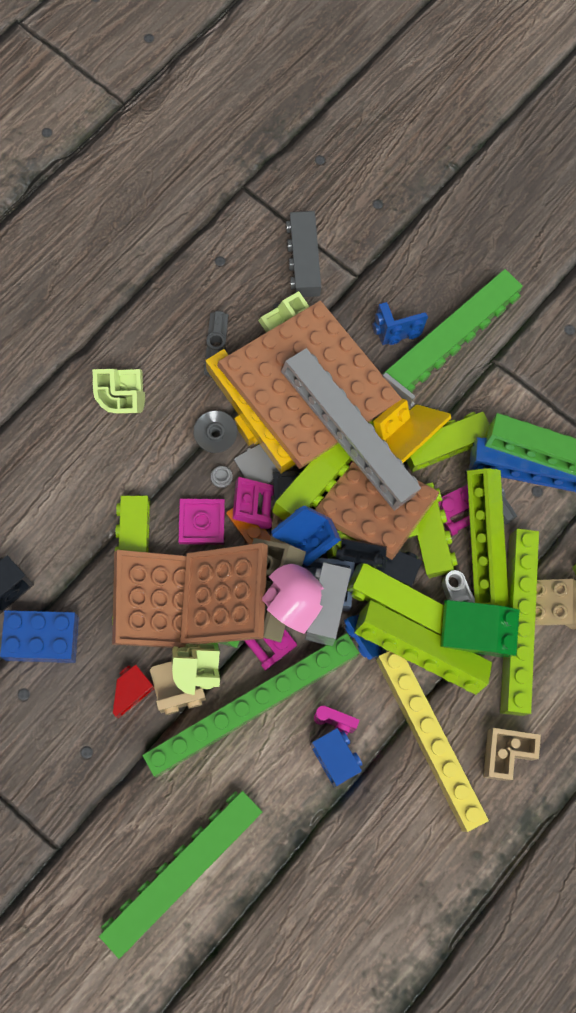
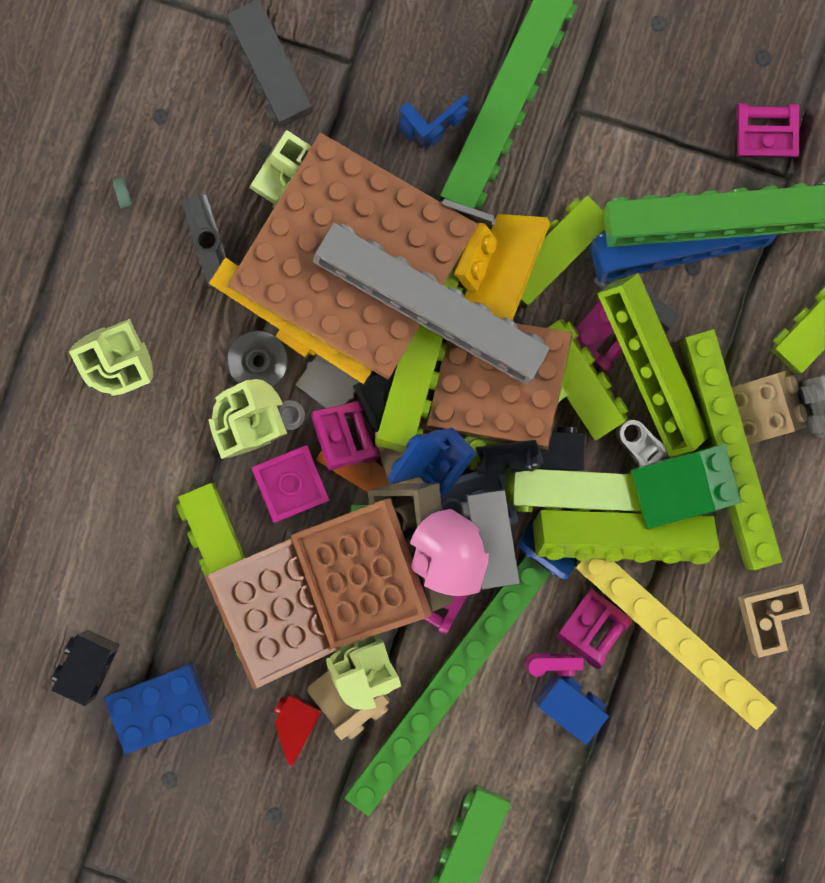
camera: 20 degrees left, 15 degrees up
none -> sand green tile [112,177,132,209]
none -> yellowish green brick [209,379,287,459]
none -> dark pink plate [556,589,632,669]

